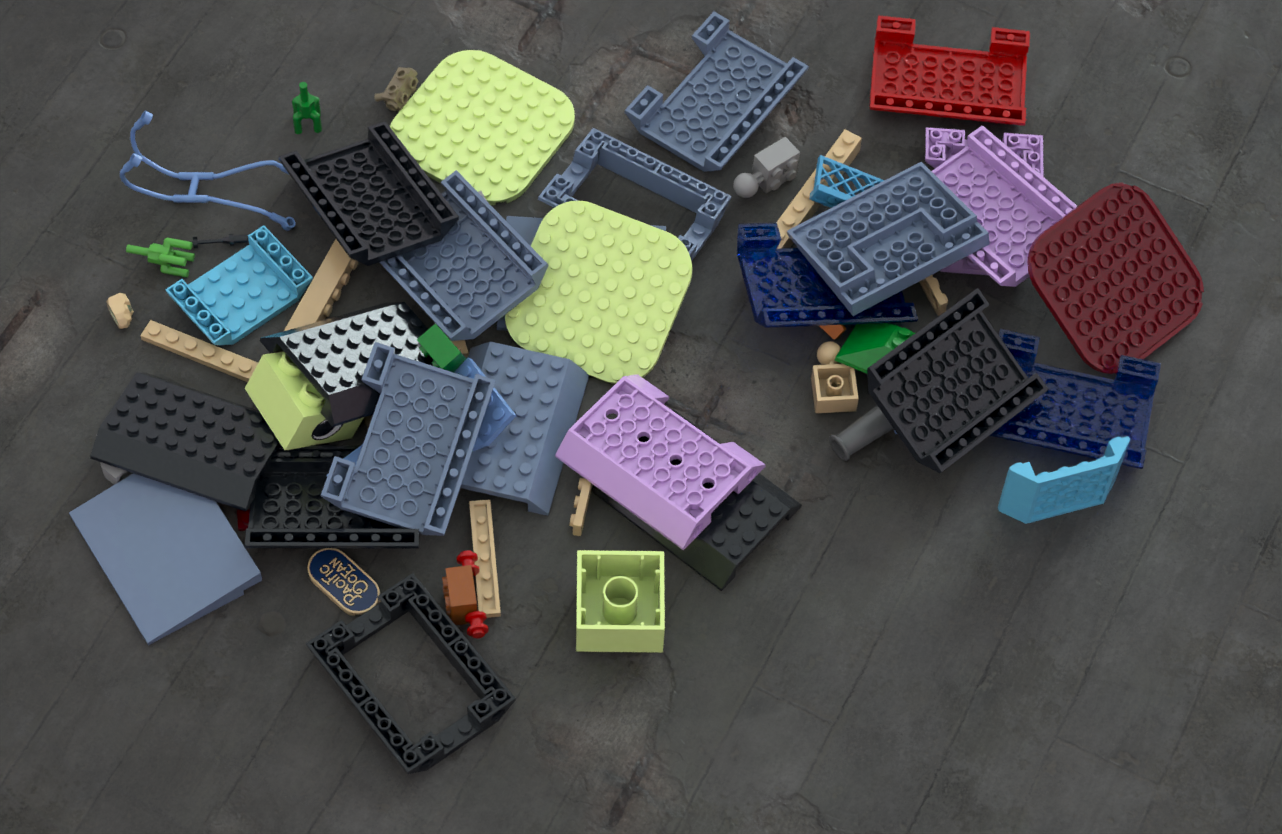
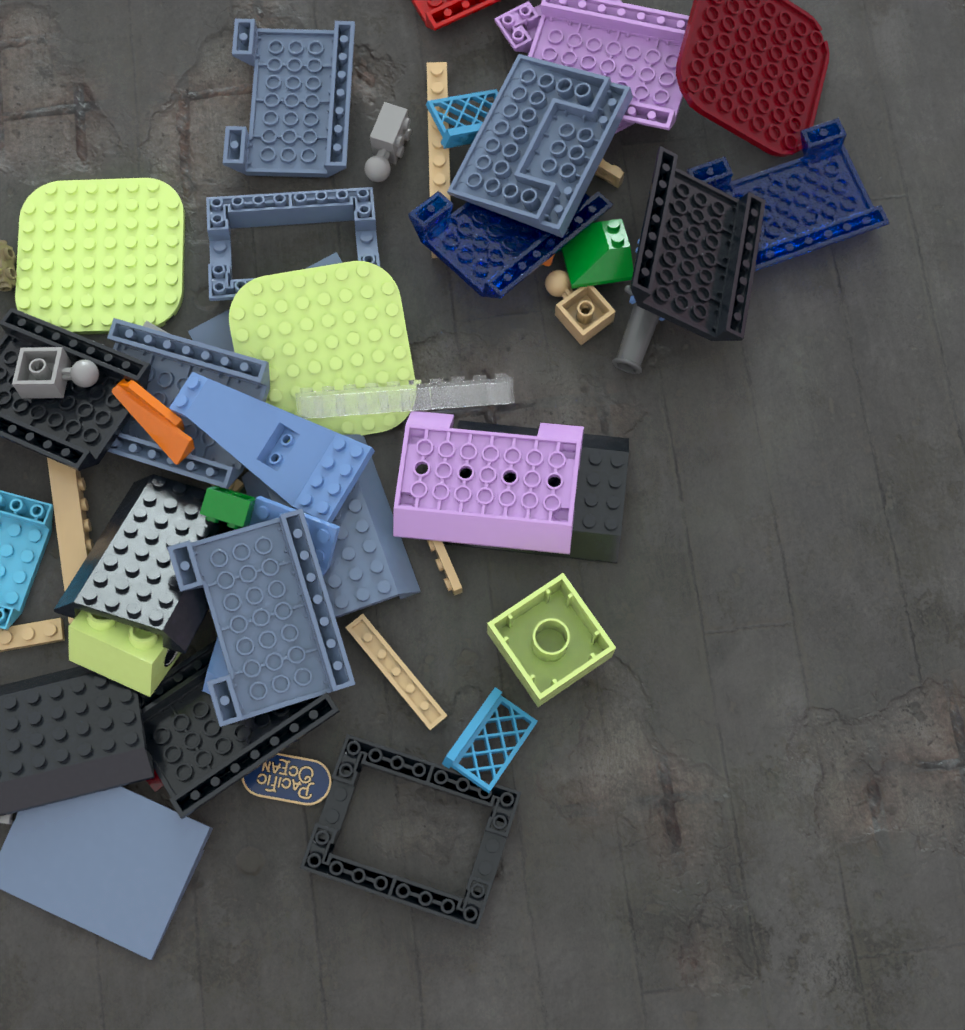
camera: 30 degrees left, 15 degrees up
dark orange brick [442,550,489,639] -> none
medium azure slope [998,436,1130,524] -> none
none -> light grey brick [12,347,99,399]
none -> orange wedge [112,379,195,465]
none -> medium blue wing [169,372,375,523]
none -> clear brick [295,373,515,419]
none -> dark azure fence [442,687,538,793]

